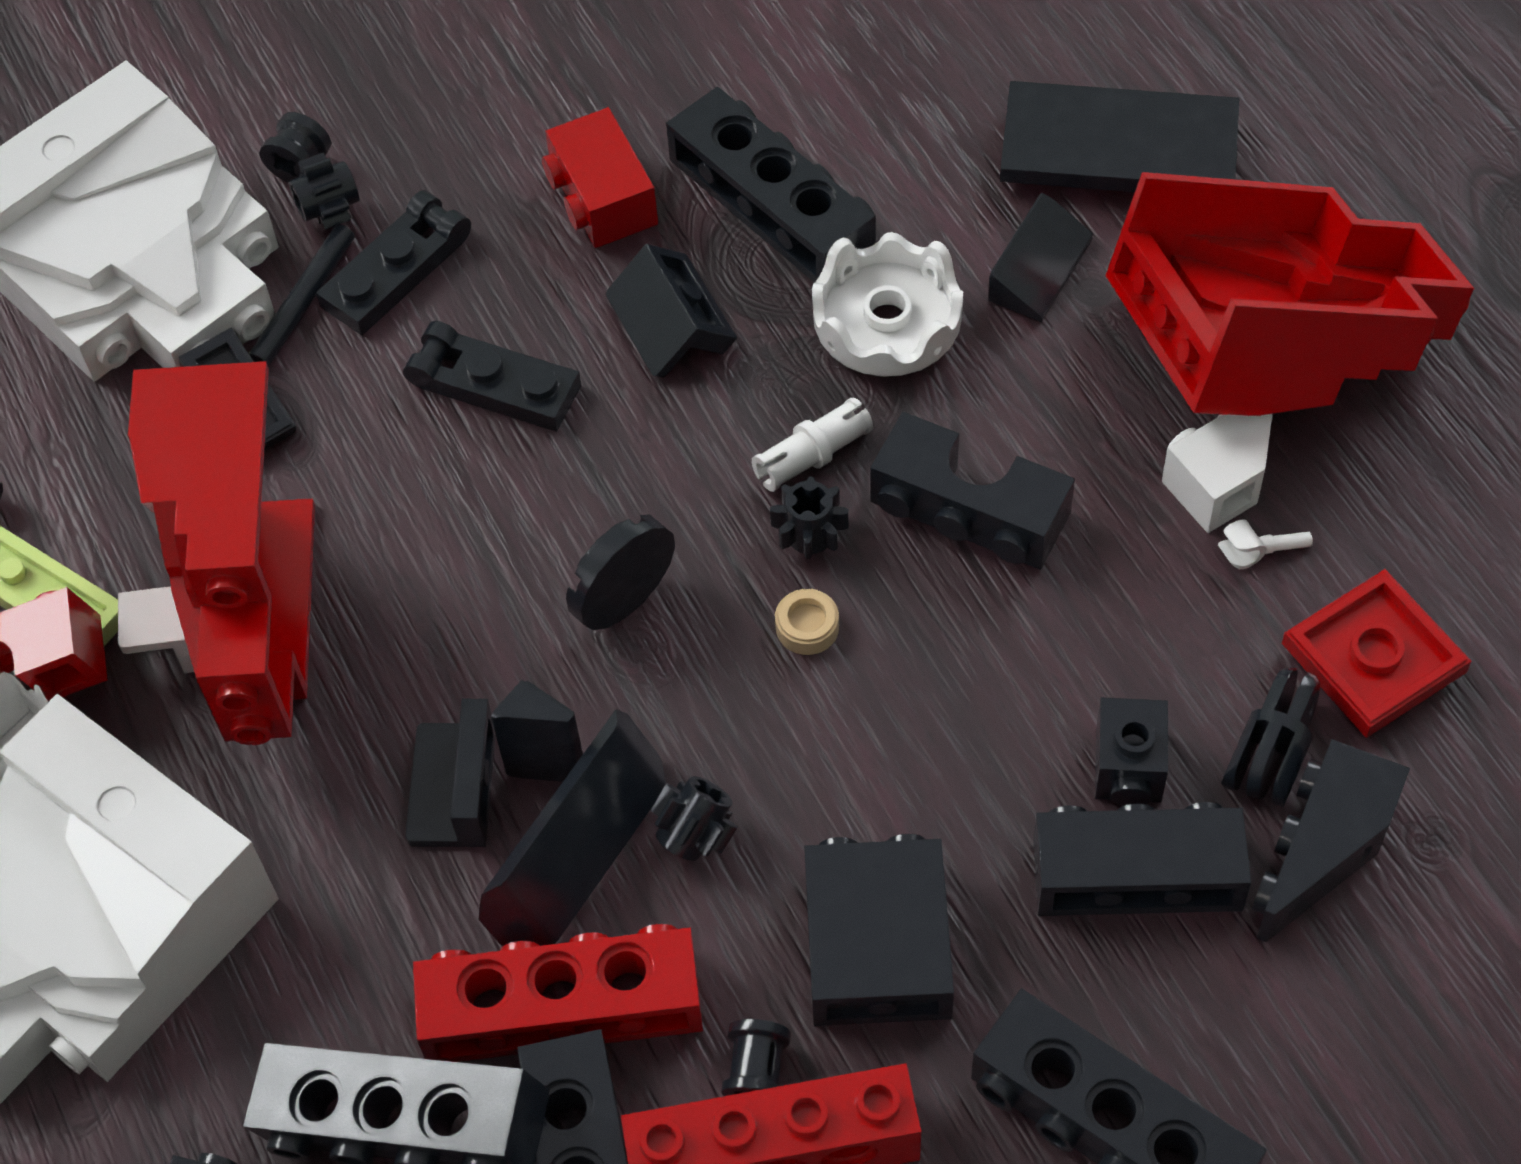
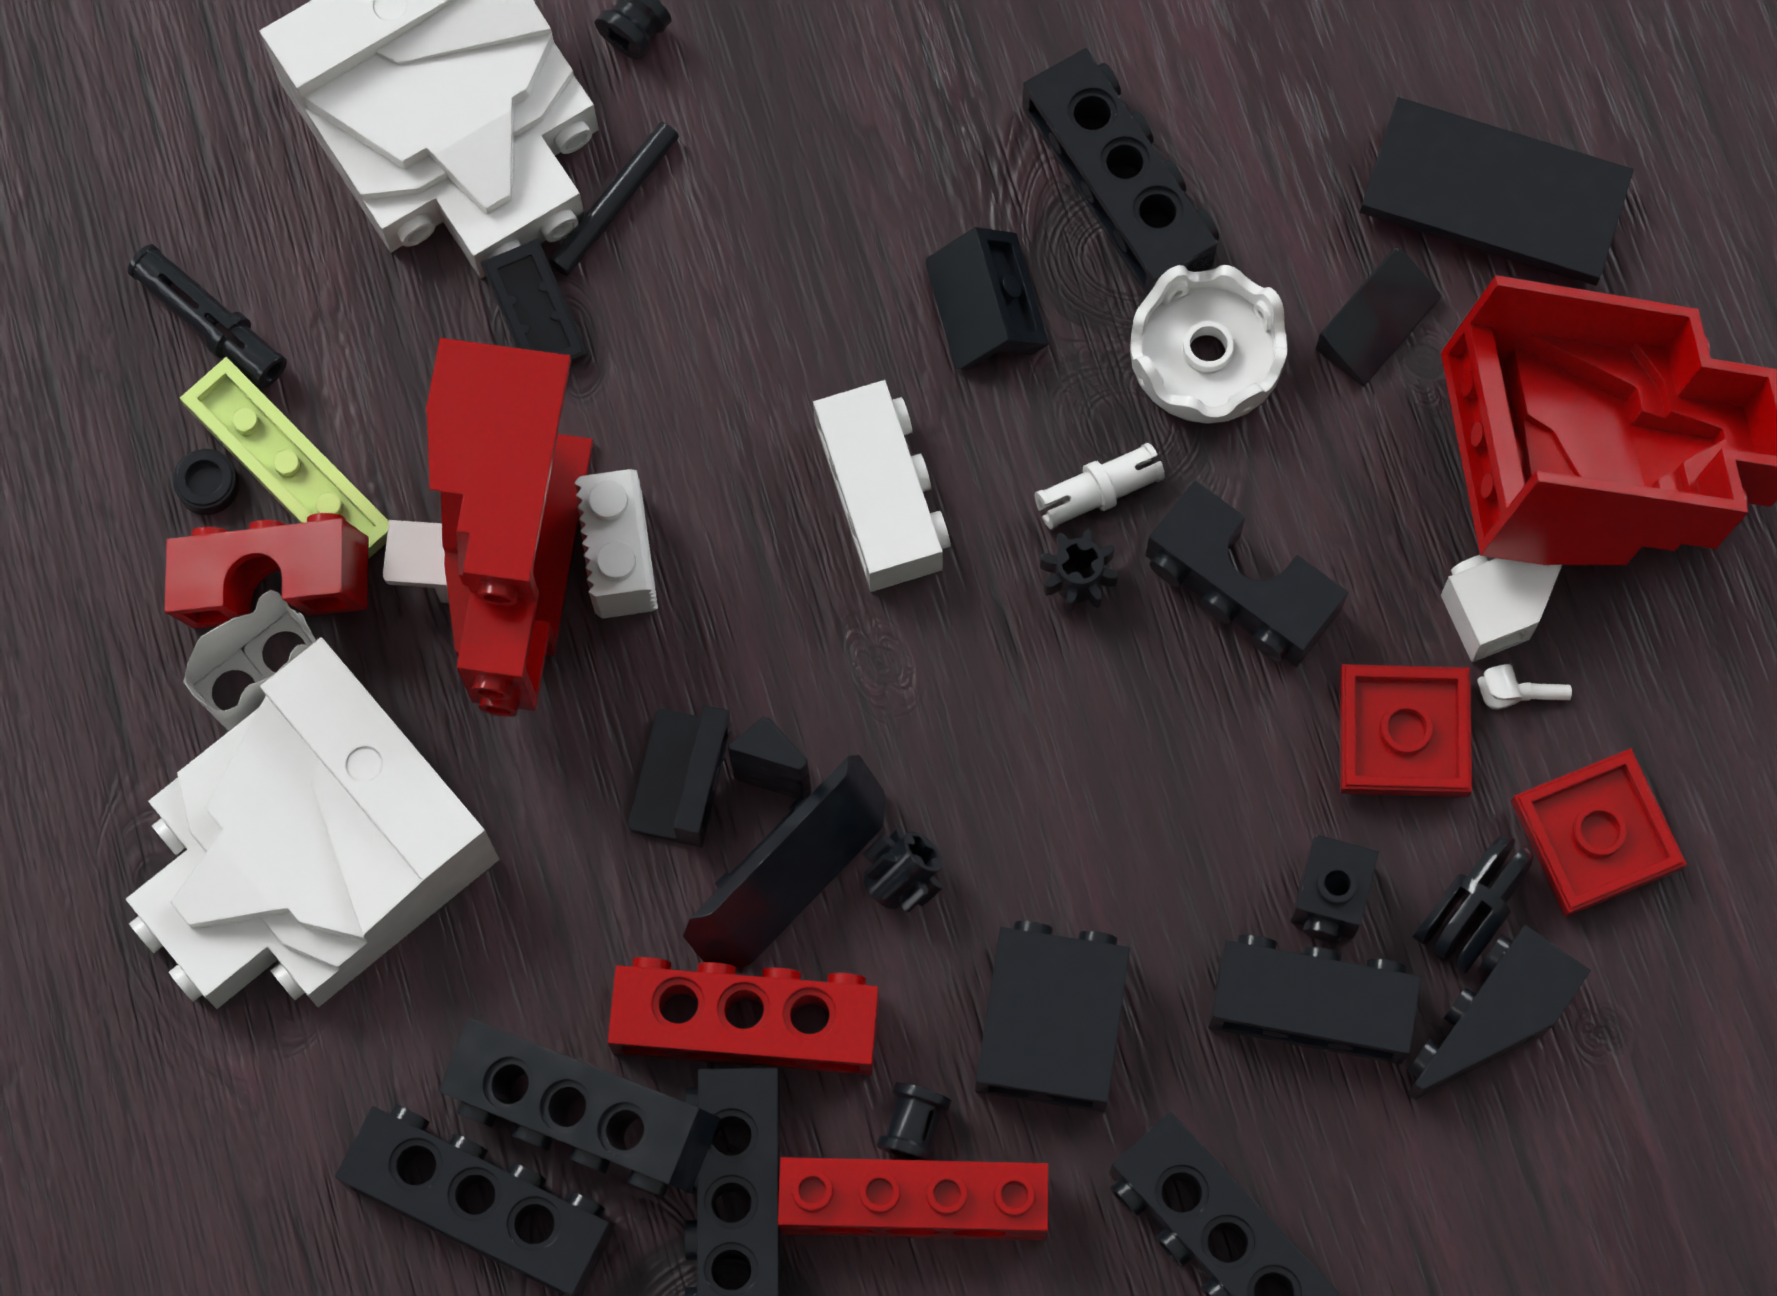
camera: 10 degrees right, 15 degrees up
black gear [289,153,360,230] -> none
black plate [316,190,472,336] -> none
black plate [403,321,582,432] -> none
red brick [542,107,658,248] -> none
black tile [566,514,675,630] -> none
tan tile [775,589,839,655] -> none
none -> white brick [574,469,658,619]
none -> white brick [813,380,951,592]
none -> red plate [1340,664,1472,797]

